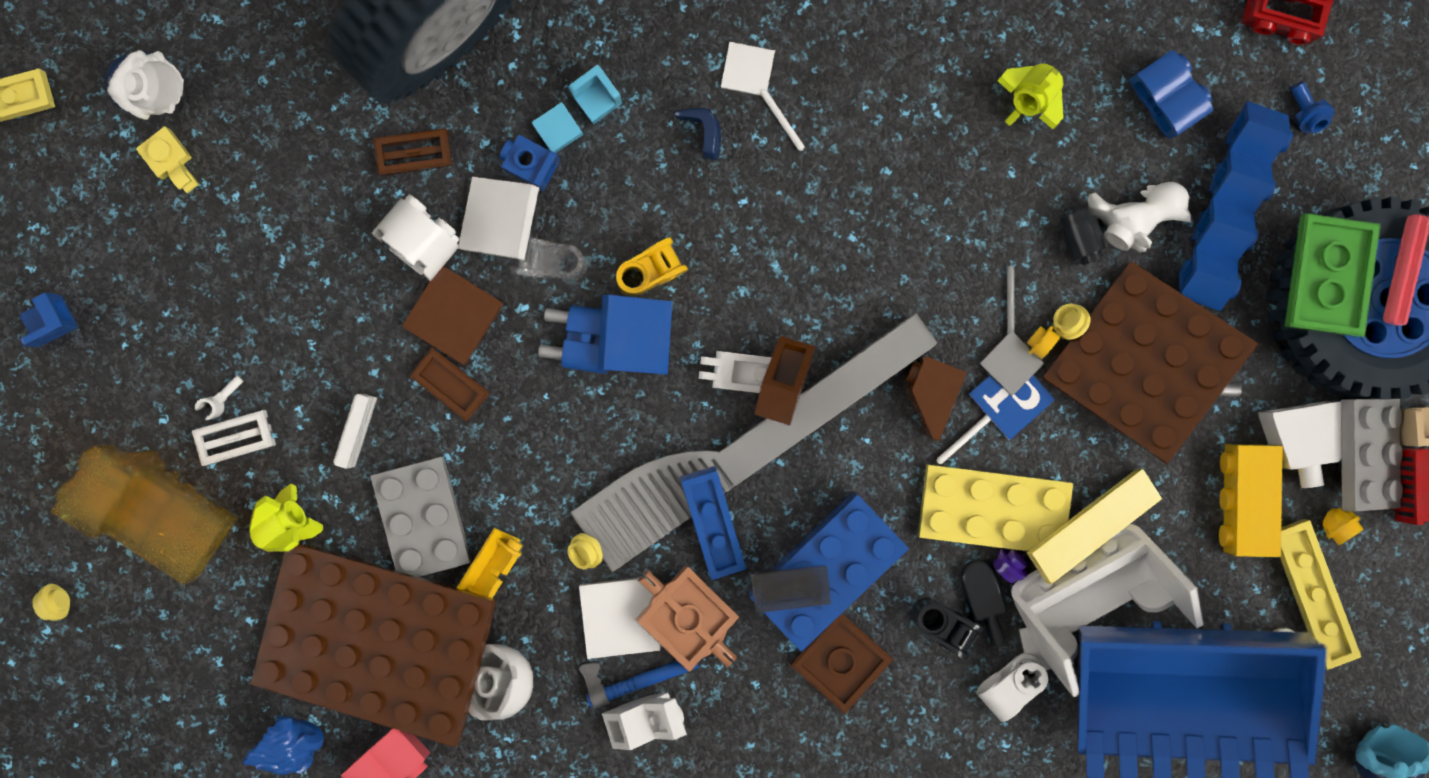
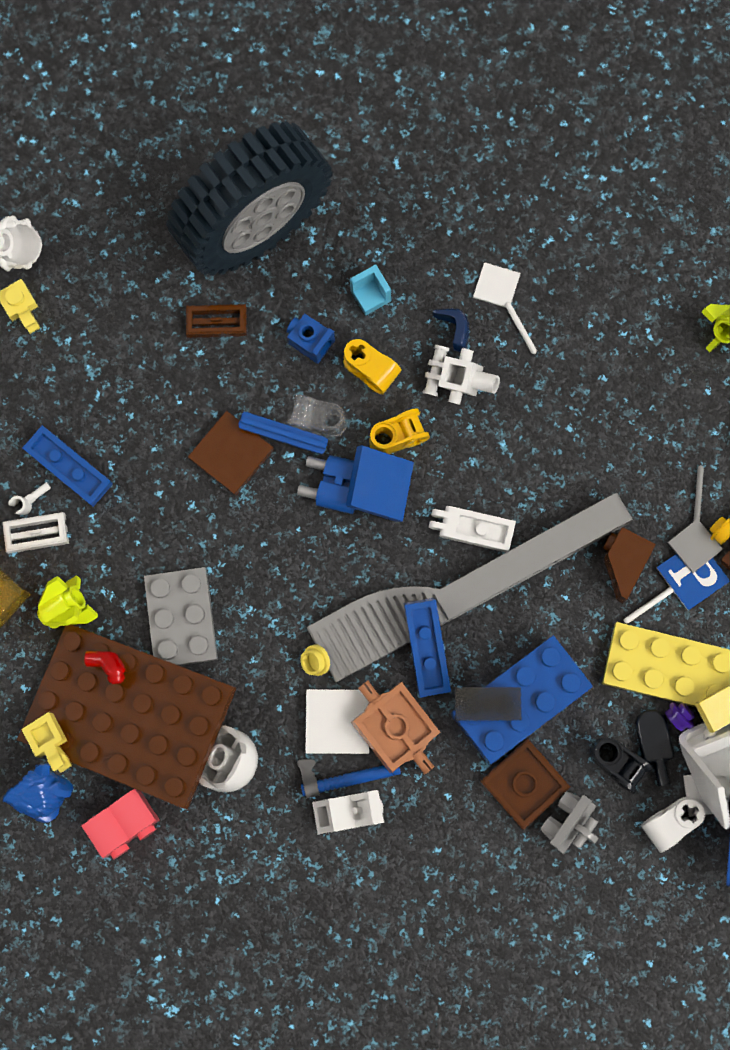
camera: 10 degrees right, 10 degrees down
white tile [333,394,377,469] -> none
white brick [372,195,460,281] -> none
reddish brown tile [409,347,491,422] -> none
yellow hinge [457,528,523,598] -> none
white tile [458,177,539,260] -> none
medium azure tile [532,102,583,153] -> none
reddish brown slope [754,336,815,425] -> none
none -> blue plate [22,425,113,507]
none -> light yellow plate [22,712,72,773]
none -> red arm [84,651,126,684]
none -> blue axle [239,412,328,455]
none -> yellow piece [343,339,402,395]
none -> white piece [423,345,500,405]
none -> light grey hips [540,792,599,854]

